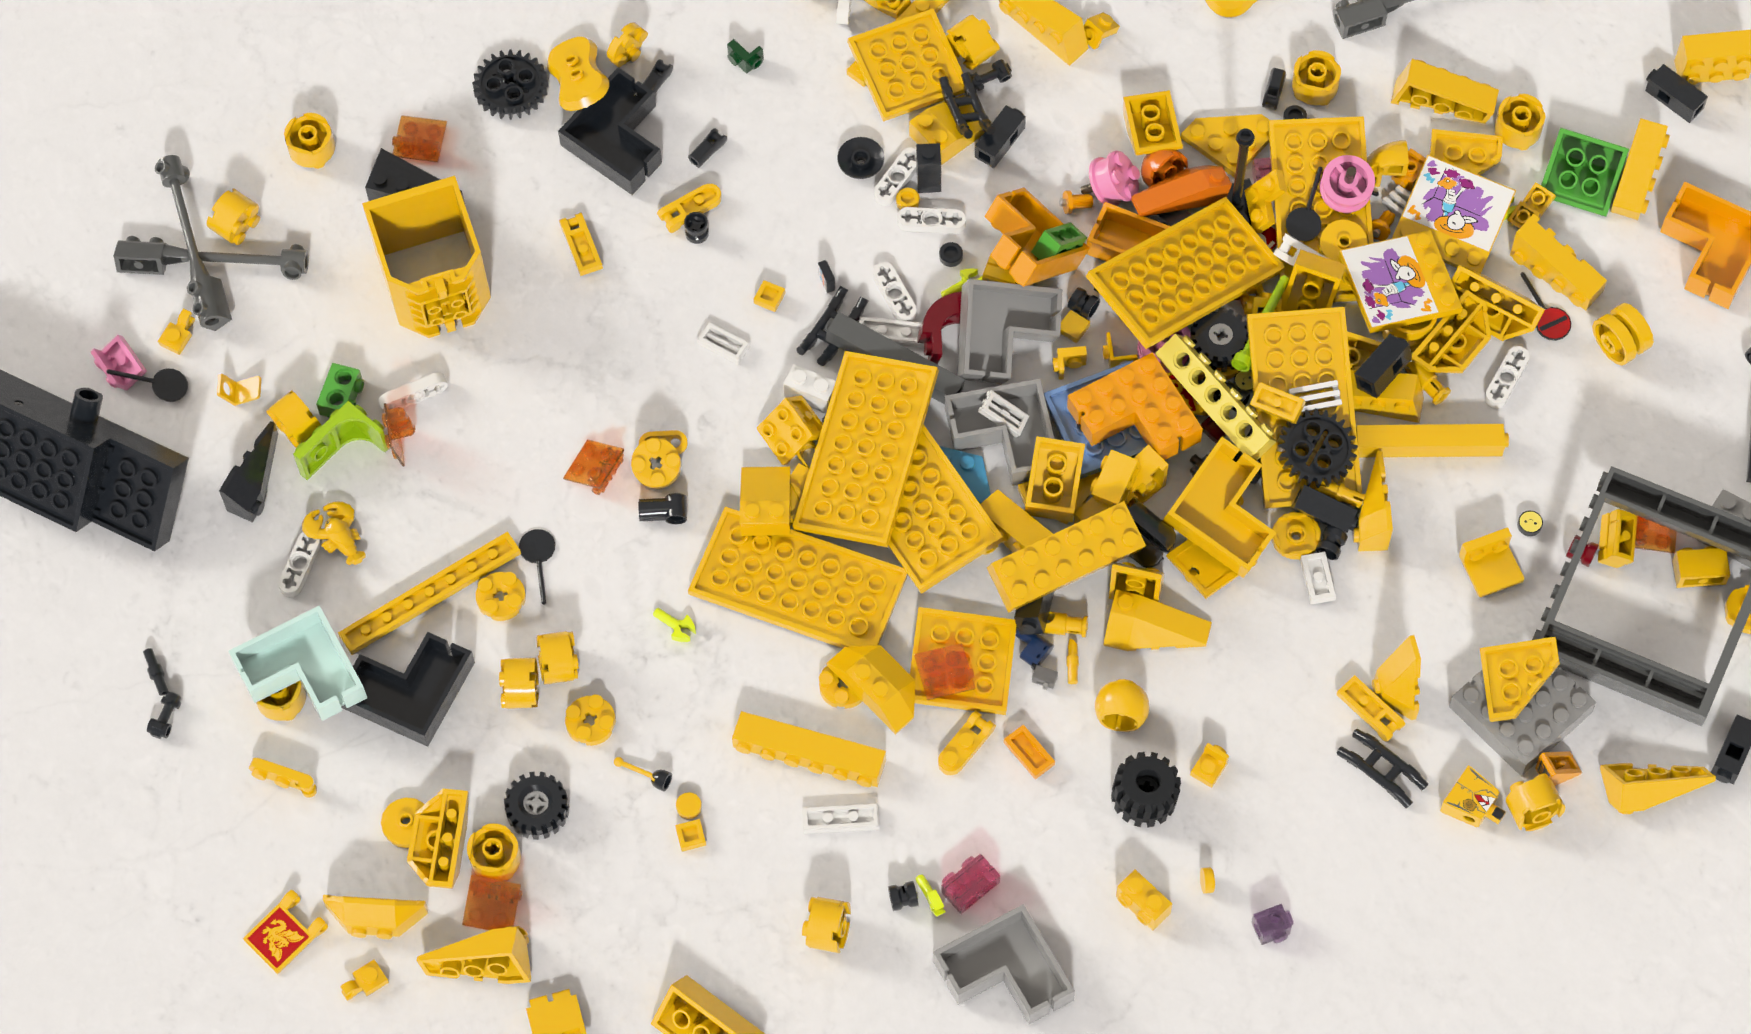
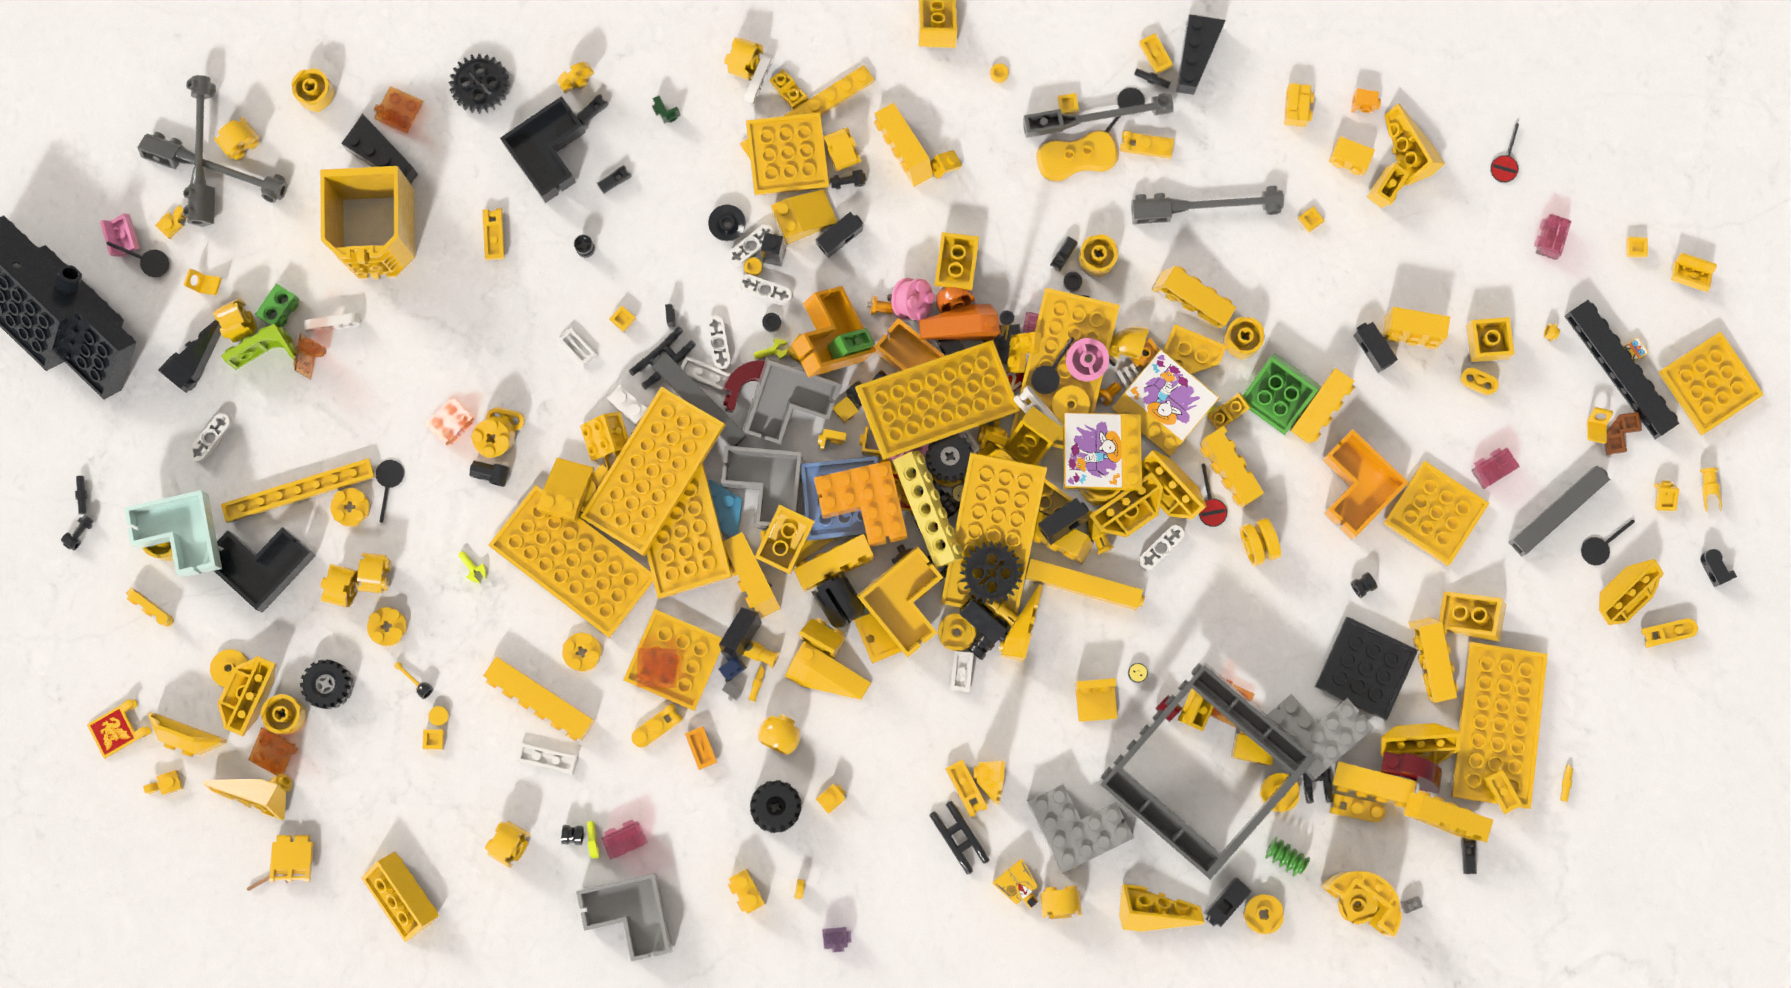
camera: 15 degrees right, 15 degrees up
yellow animal [302,501,366,565] -> none
yellow plate [547,37,609,111] -> none
yellow plate [657,183,721,233] -> none
yellow wedge [826,645,915,735] -> none
black piece [939,72,996,139] -> none
white tile [978,390,1029,437] -> none
yellow brick [987,501,1146,613] -> none
yellow brick [1090,450,1141,507] -> none
yellow plate [1181,114,1269,178] -> none
lime piece [1231,275,1289,372] -> none
yellow plate [1250,382,1306,424] -> none
white tile [1288,380,1342,412] -> none
yellow plate [1480,637,1560,722] -> none
light orange slope [1535,751,1582,786] -> none

